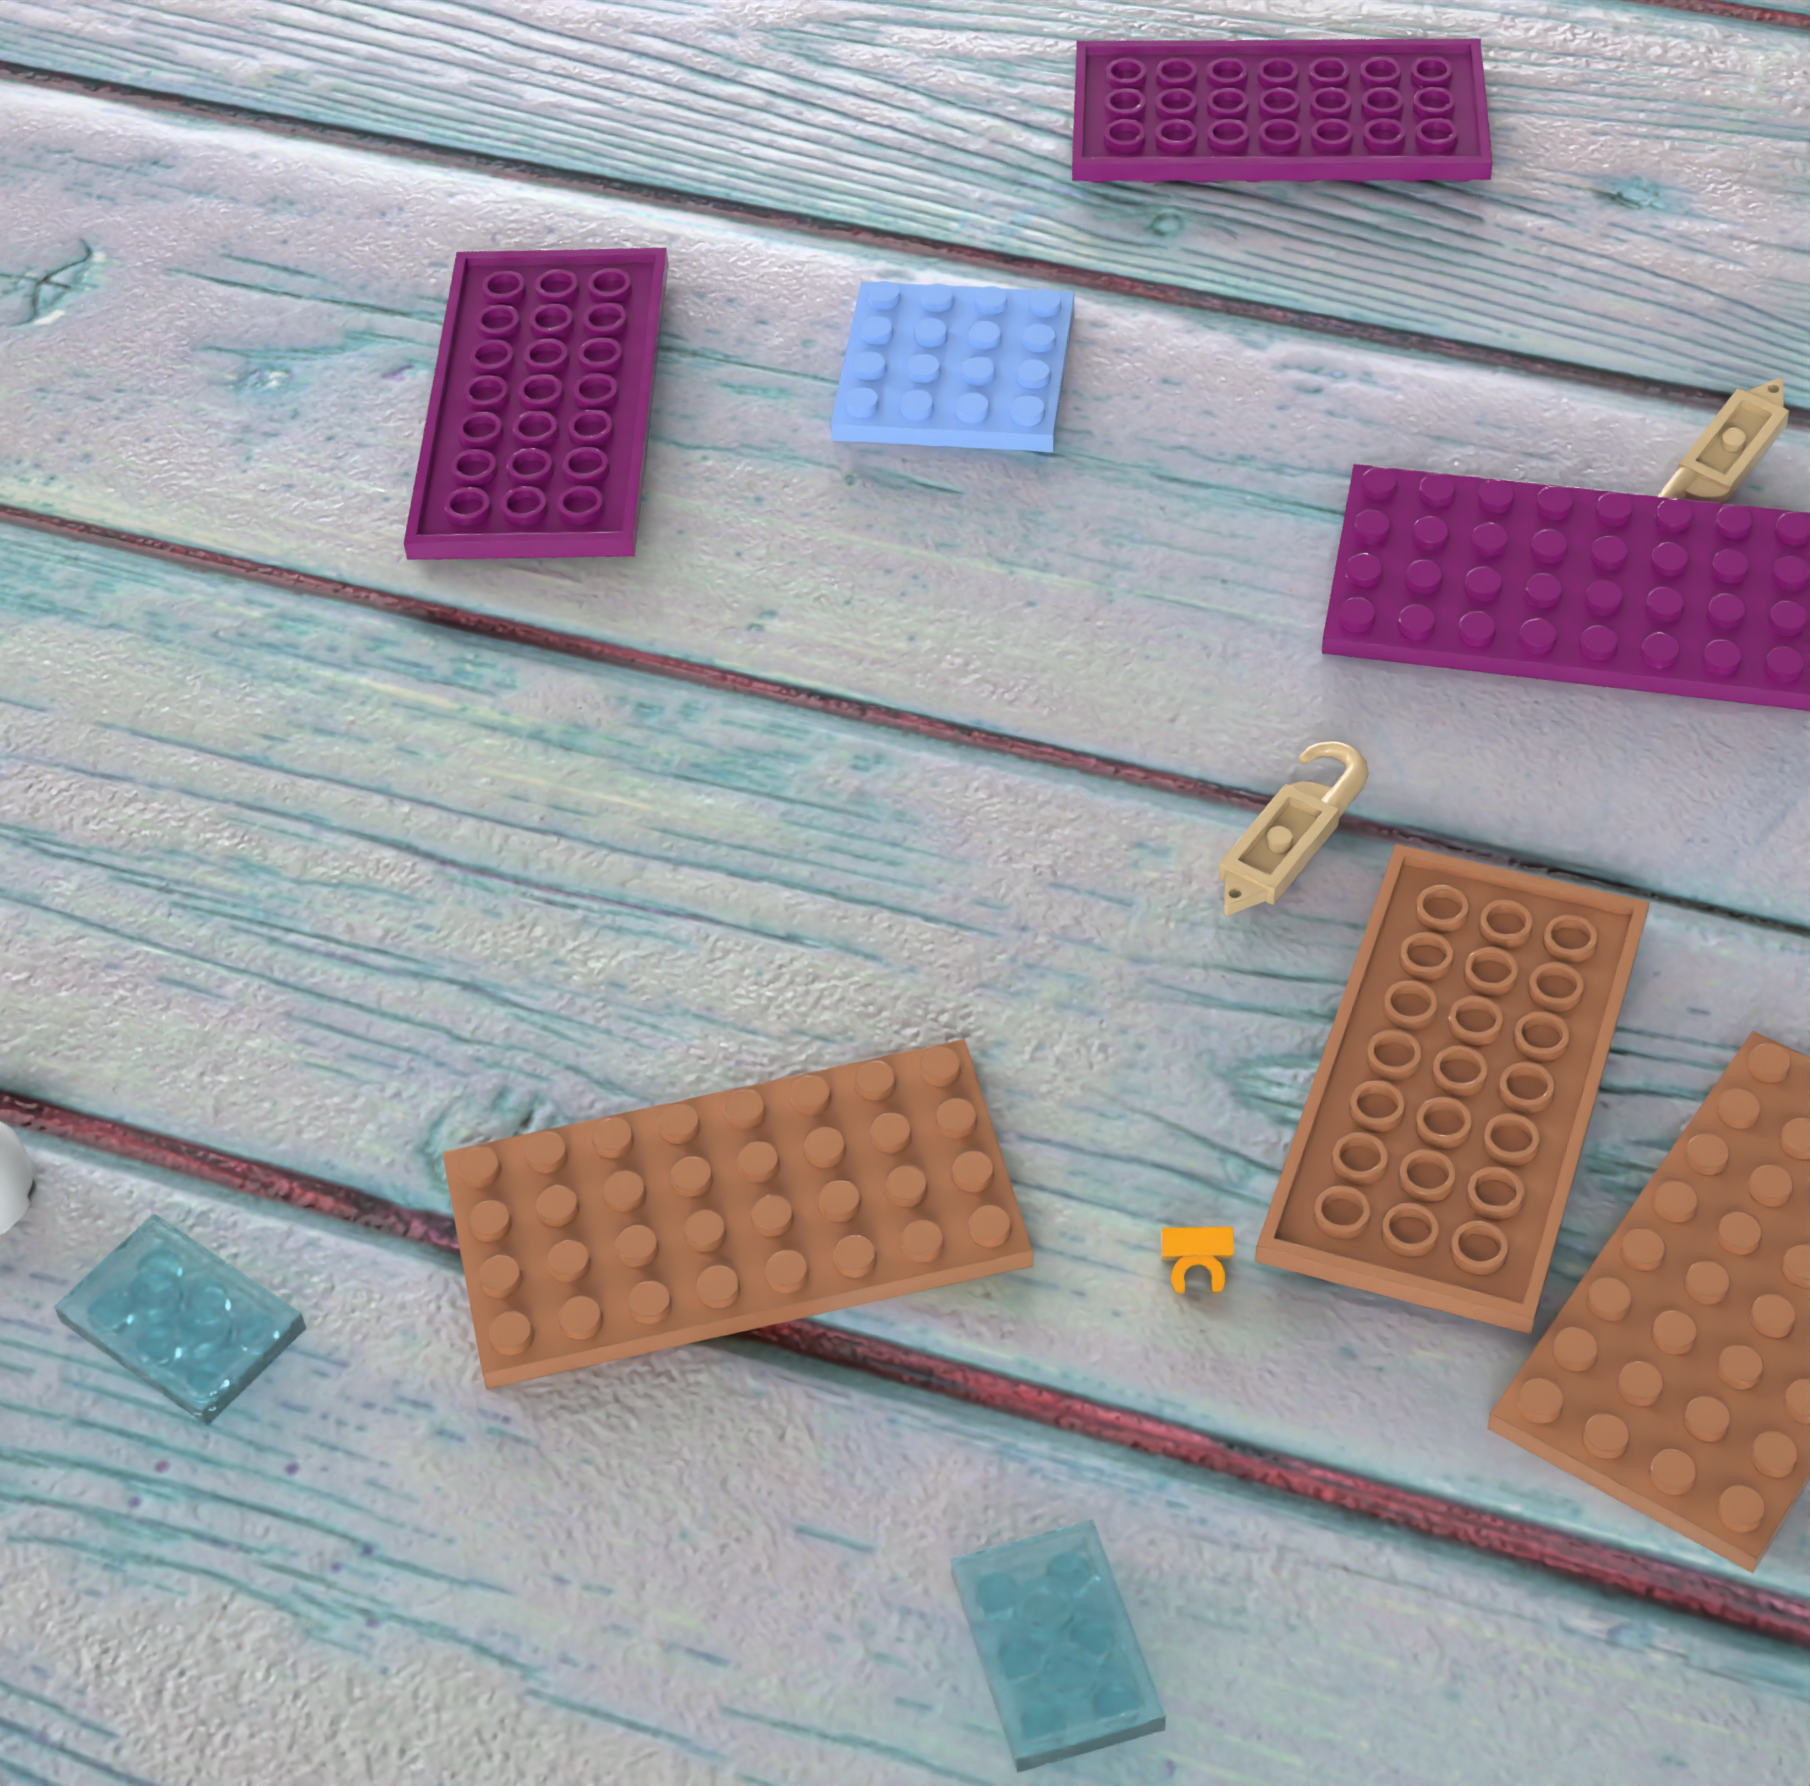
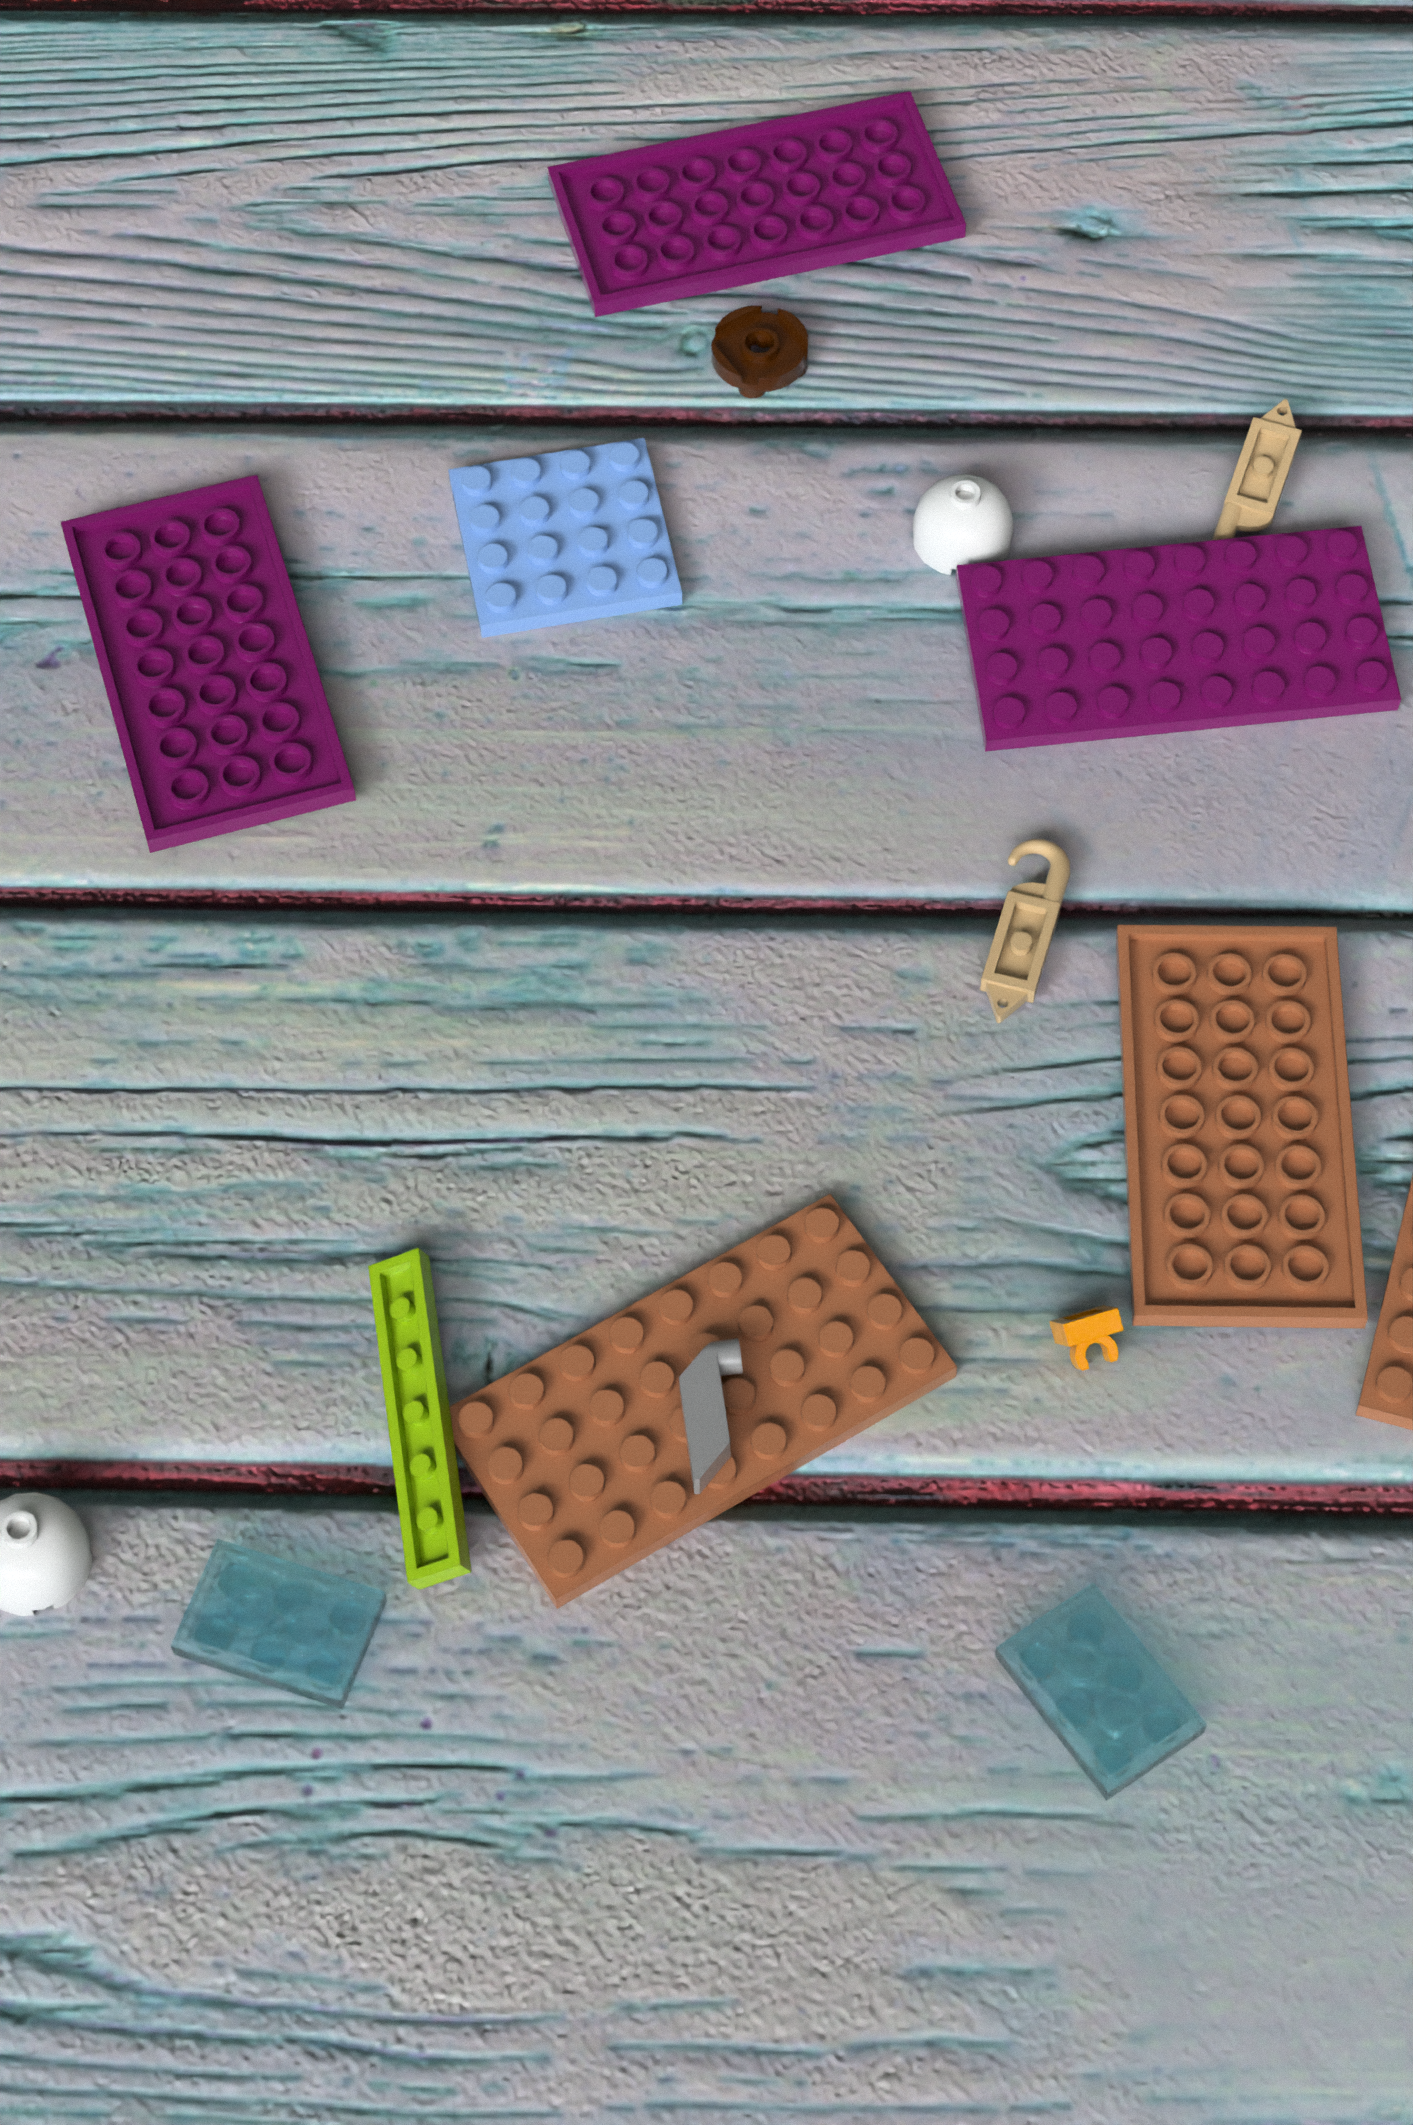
camera: 20 degrees left, 10 degrees up
none -> lime plate [368,1248,472,1590]
none -> light grey piece [679,1338,743,1494]
none -> reddish brown plate [711,305,808,398]
none -> white cylinder [912,474,1014,575]

